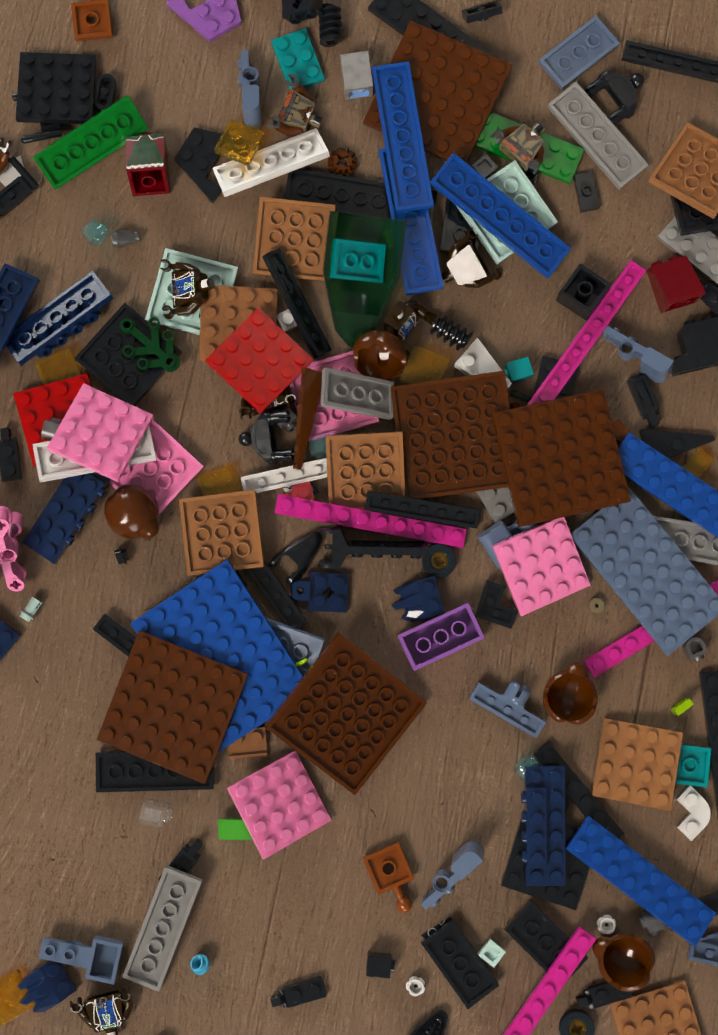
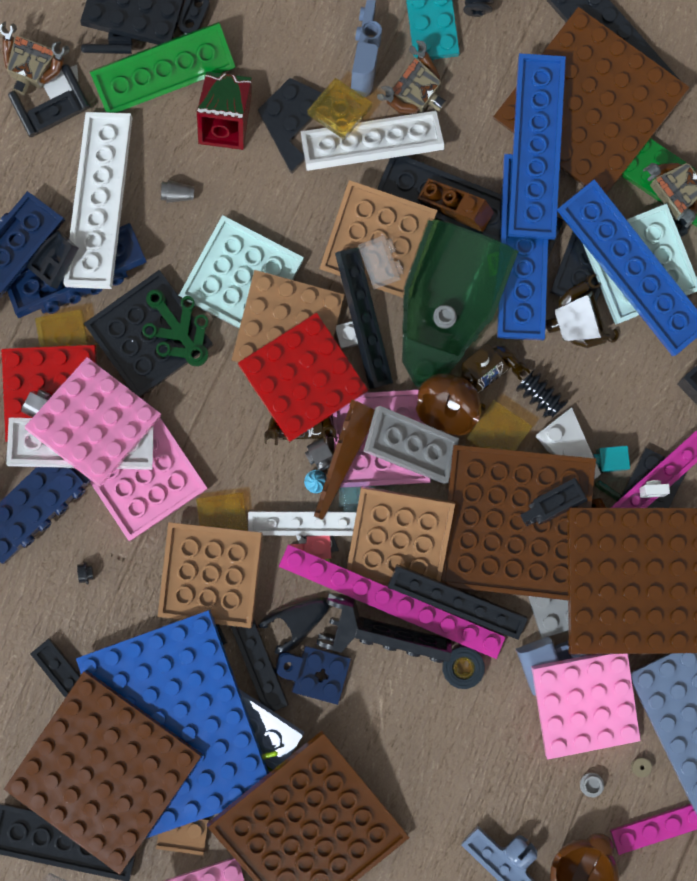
camera: 20 degrees right, 0 degrees up
clear light blue plate [81,219,109,246] -> none
reddish brown piece [104,484,159,539] -> none
dark brown torso [160,259,214,319] -> none
black connector [238,409,295,464] -> none
reddish brown gear [328,147,357,176] -> none
teal plate [330,239,386,283] -> none
flat silver piece [340,51,373,100] -> none
dark blue plate [391,576,445,622] -> none
medium lavender brick [397,603,485,671] -> none
black plate [461,0,503,24] -> none
flat silver plate [471,154,498,179] -> none
black plate [475,580,518,629] -> none
none -> black plate [27,230,79,289]
none -> white plate [64,112,133,289]
none -> medium azure plate [304,470,327,493]
none -> clear brick [358,235,404,289]
none -> reddish brown slope [417,178,494,232]
none -> light grey plate [433,305,457,329]
none -> black hinge [520,478,588,526]
none -> light grey plate [580,773,604,797]
none -> white plate [639,480,670,498]

